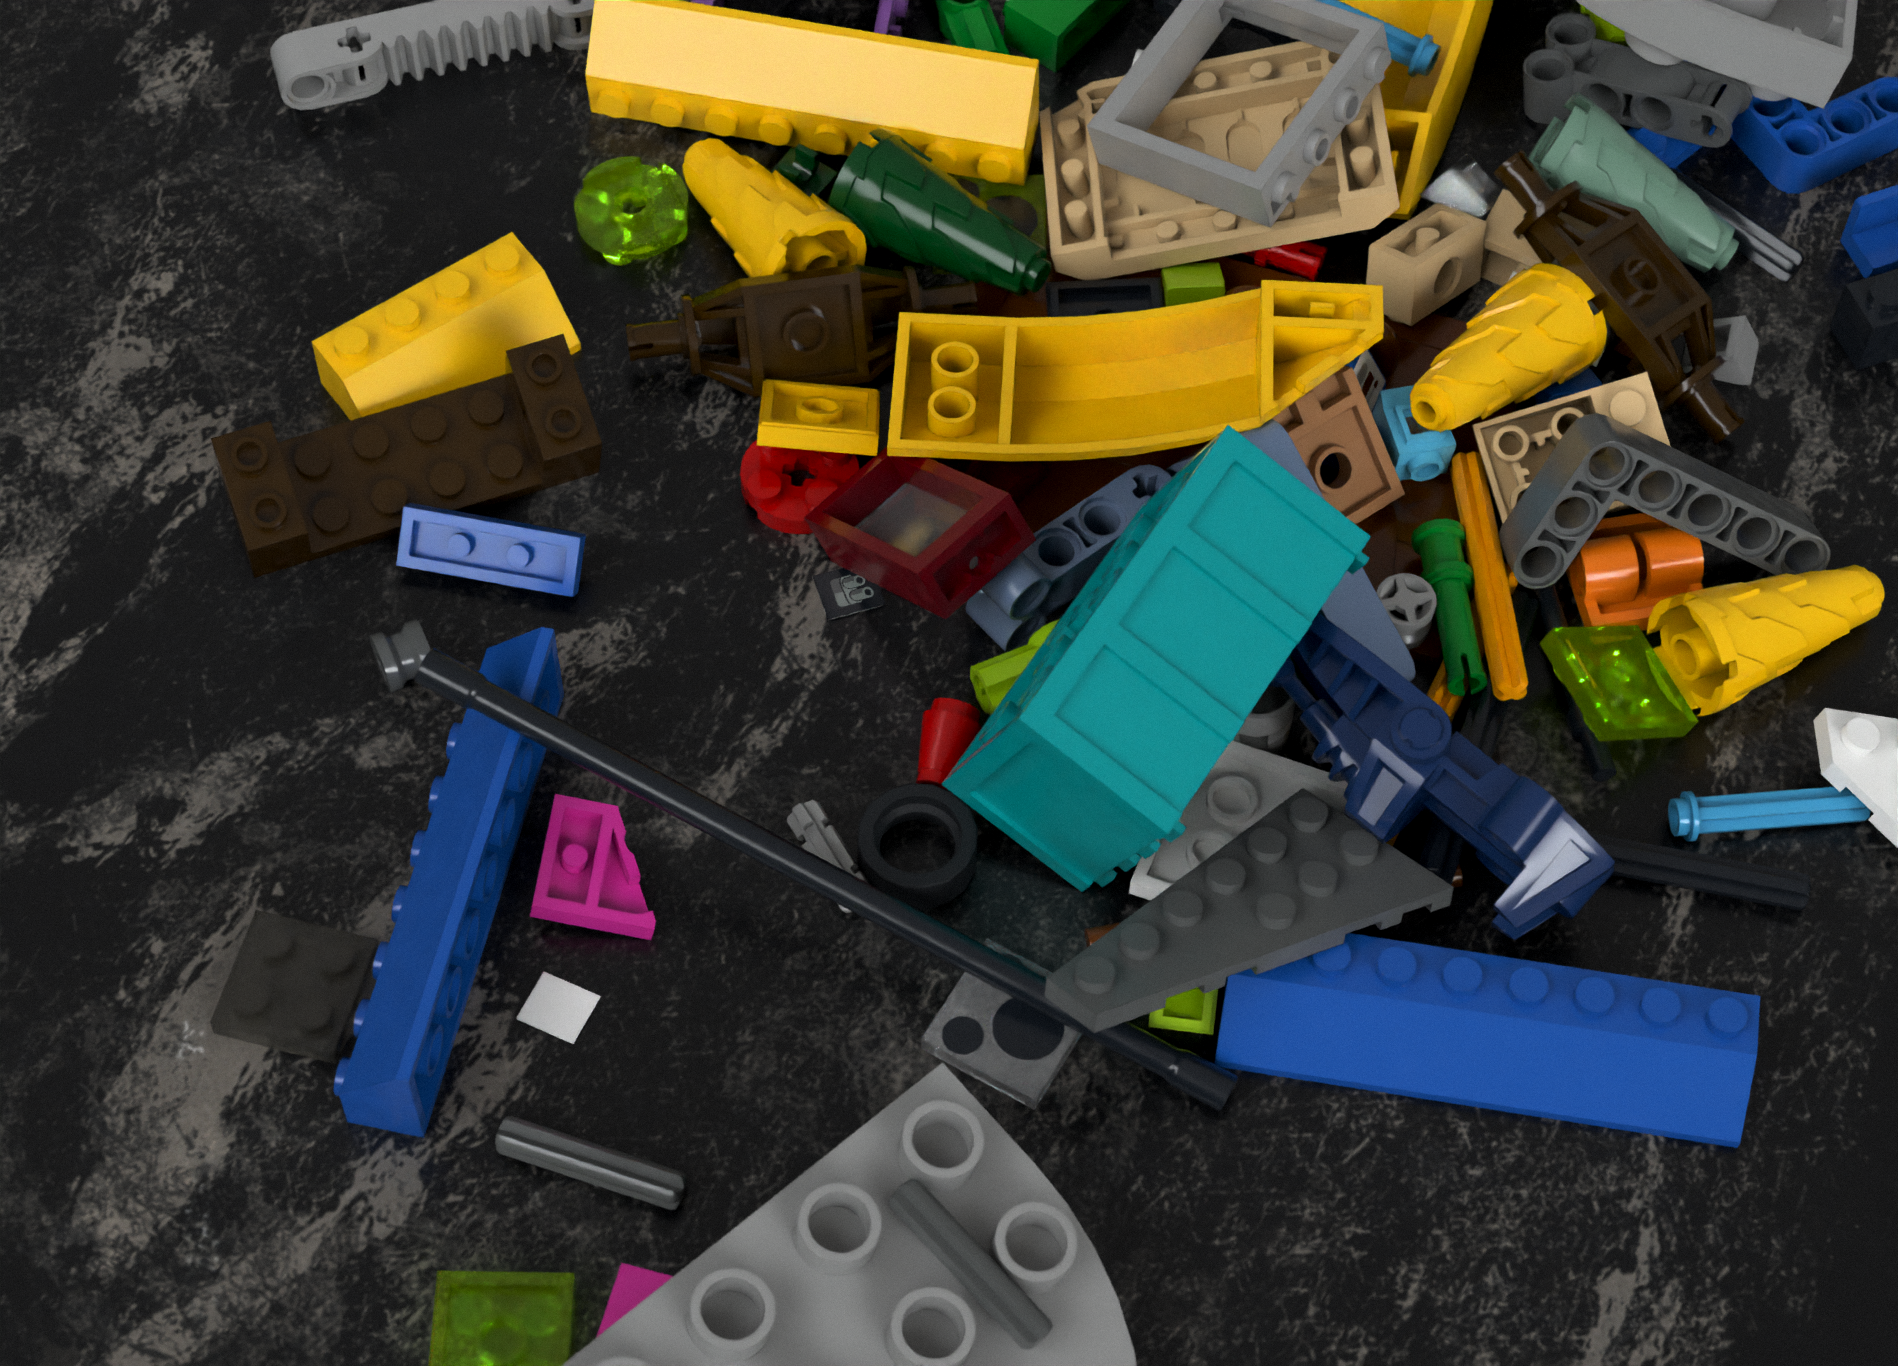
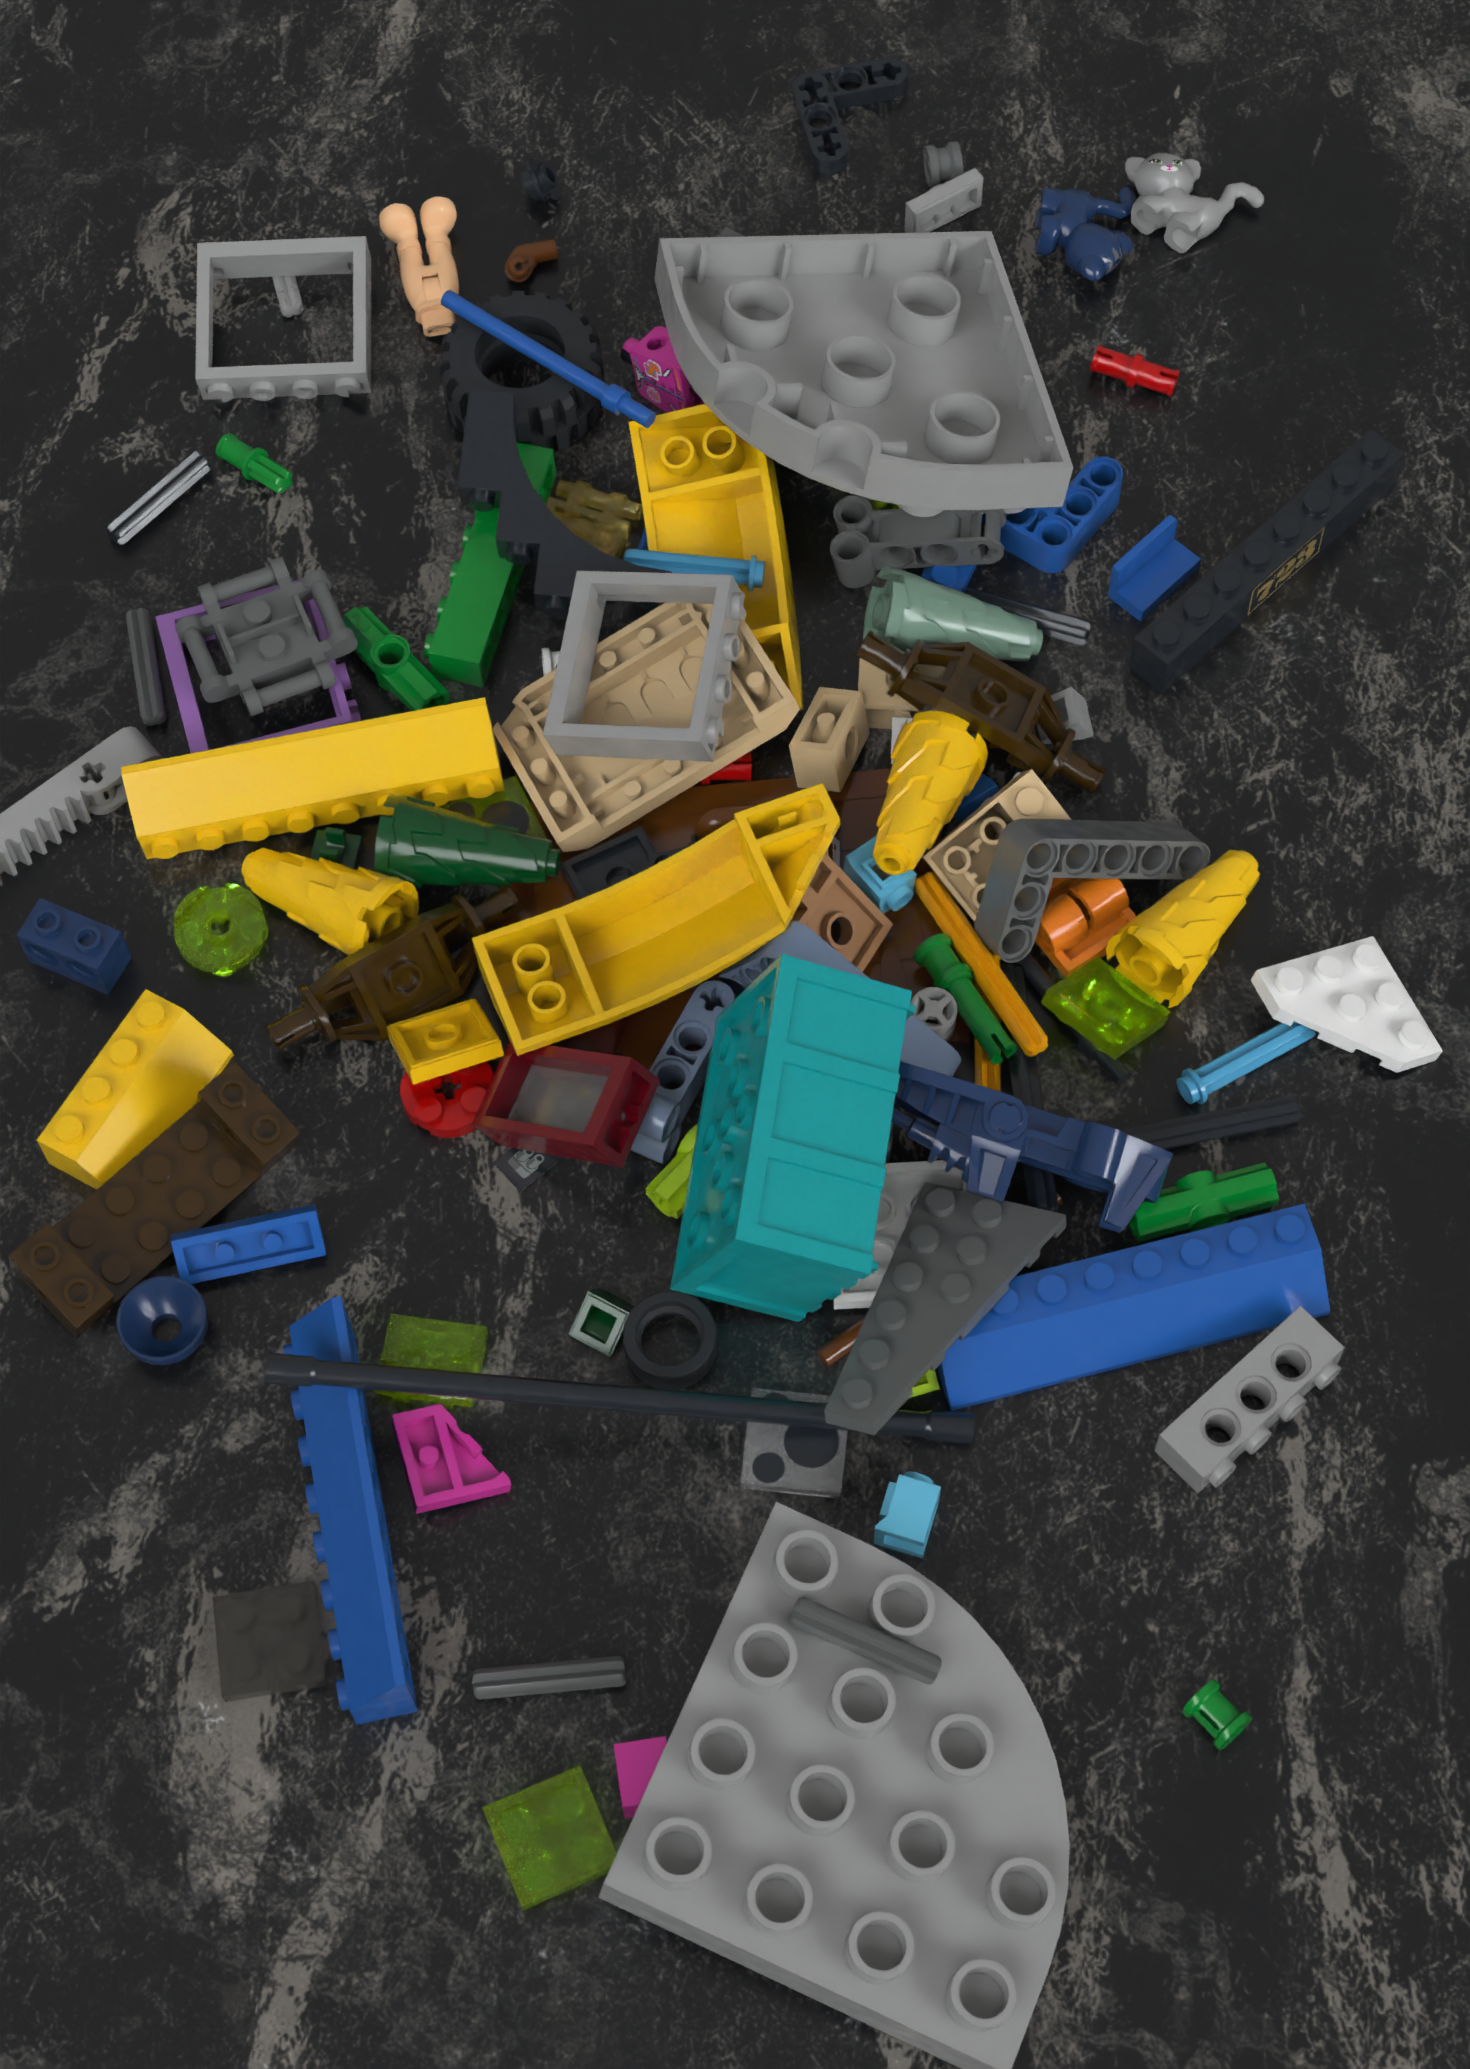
camera: 20 degrees left, 5 degrees up
dark grey wheel [369,619,431,693] -> none
white sticker [516,972,601,1044] -> none
light grey axle [787,800,869,913] -> none
red cone [916,698,982,792] -> none
lime slope [1161,262,1225,307] -> none
clear slope [1420,153,1502,217] -> none
none -> dark blue brick [16,898,132,995]
none -> dark blue piece [116,1276,208,1365]
none -> clear neon green plate [374,1313,489,1410]
none -> slope [568,1288,634,1357]
none -> medium azure window [874,1471,941,1558]
none -> green piece [1128,1162,1279,1242]
none -> light grey brick [1155,1306,1345,1493]

